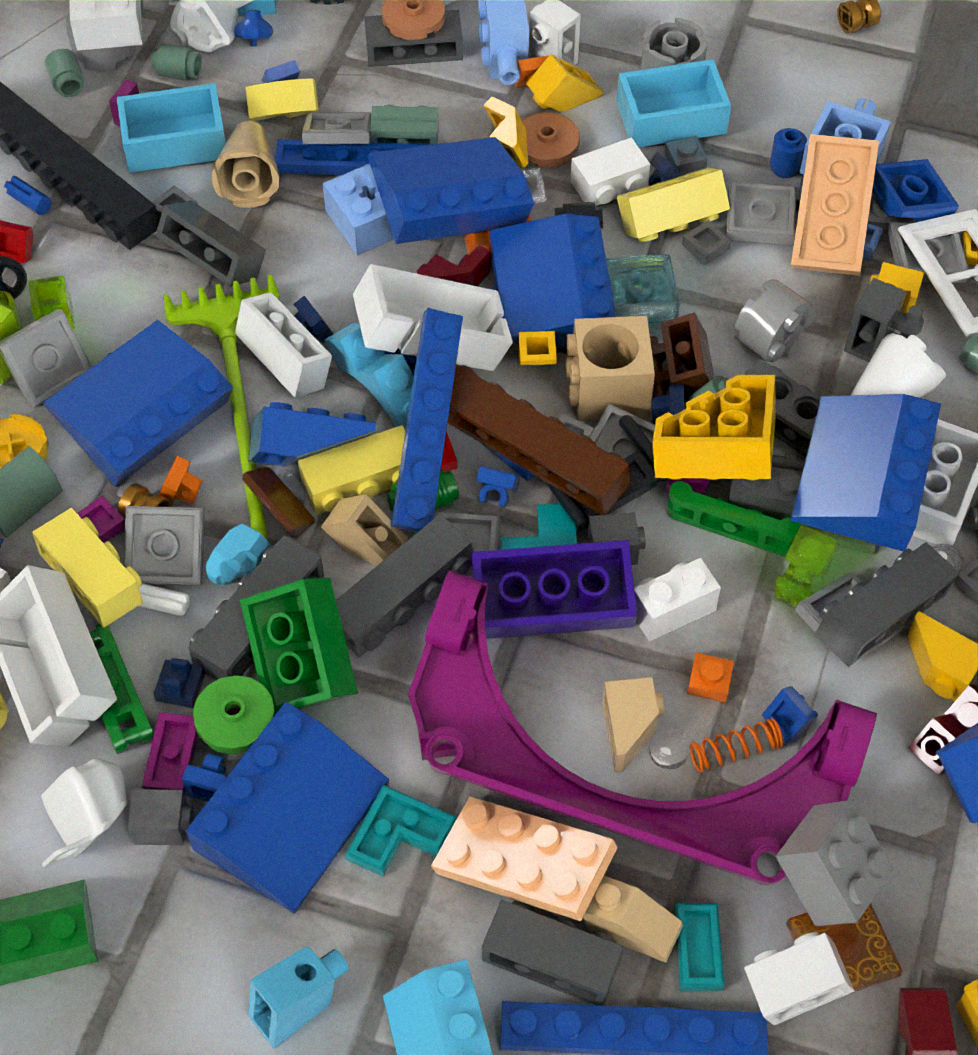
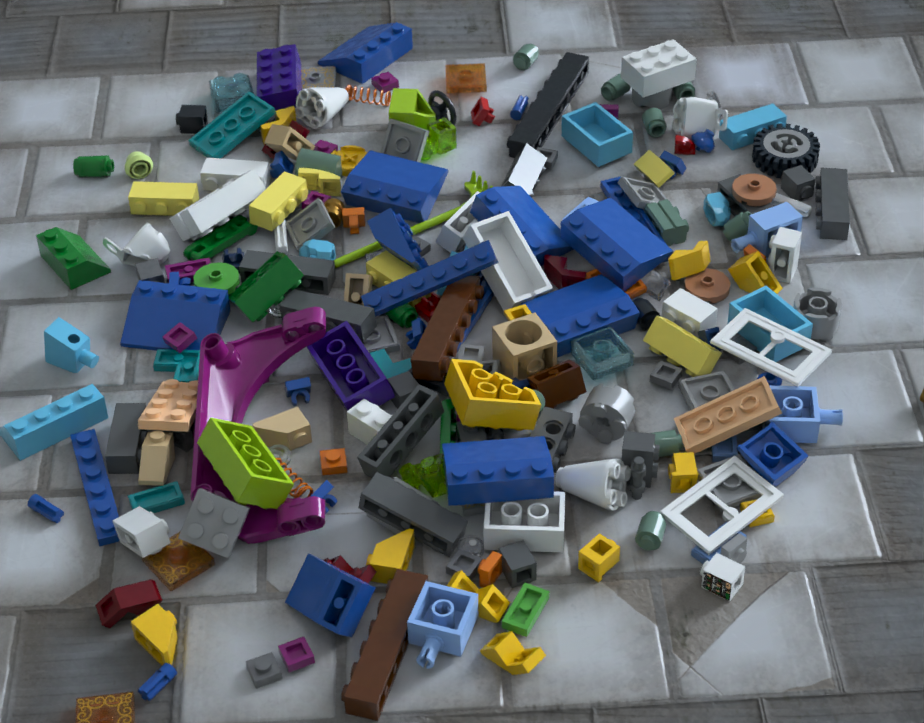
camera: 70 degrees right, 15 degrees down
tan cone [212,121,280,208] -> none
reddish brown slope [242,467,315,538] -> none
none -> magenta plate [162,322,197,353]
none -> lime brick [197,417,294,509]
none -> blue tile [285,377,311,406]
none -> light yellow slope [298,168,342,196]
none -> dark grey brick [357,384,444,478]
none -> blue slope [470,186,574,266]
none -> sand green brick [652,430,683,457]
none -> red tile [674,135,696,155]
none -> medium azure rock [703,192,731,227]
none -> white door [710,308,832,387]
none -> sand green brick [723,211,751,241]

